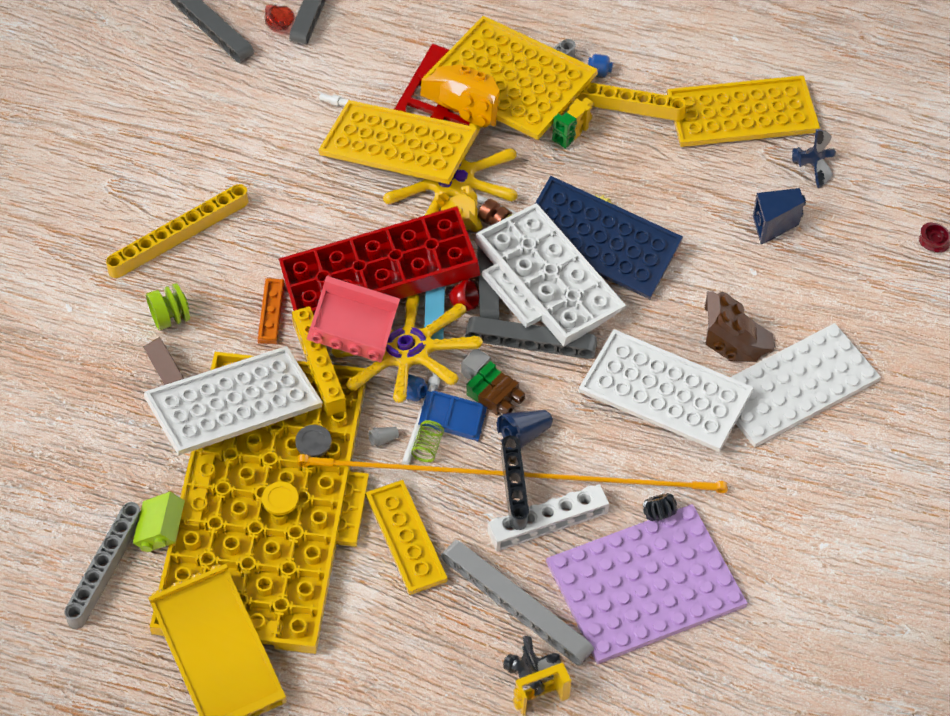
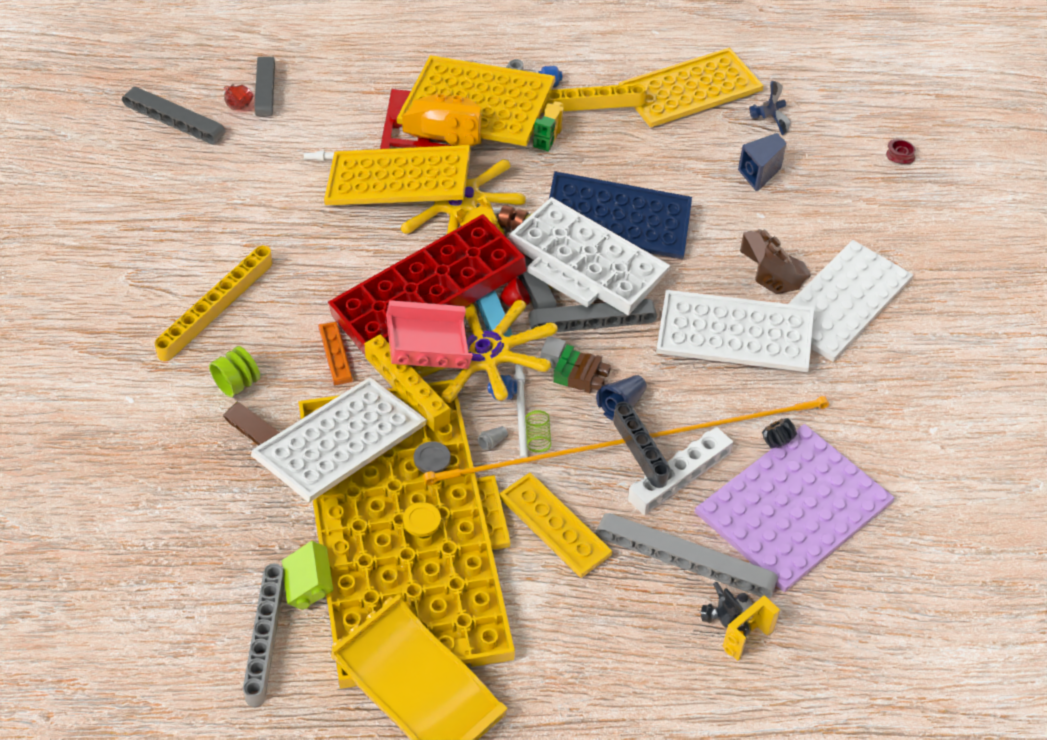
camera: 20 degrees left, 5 degrees down
blue piece [418,391,487,441] -> none

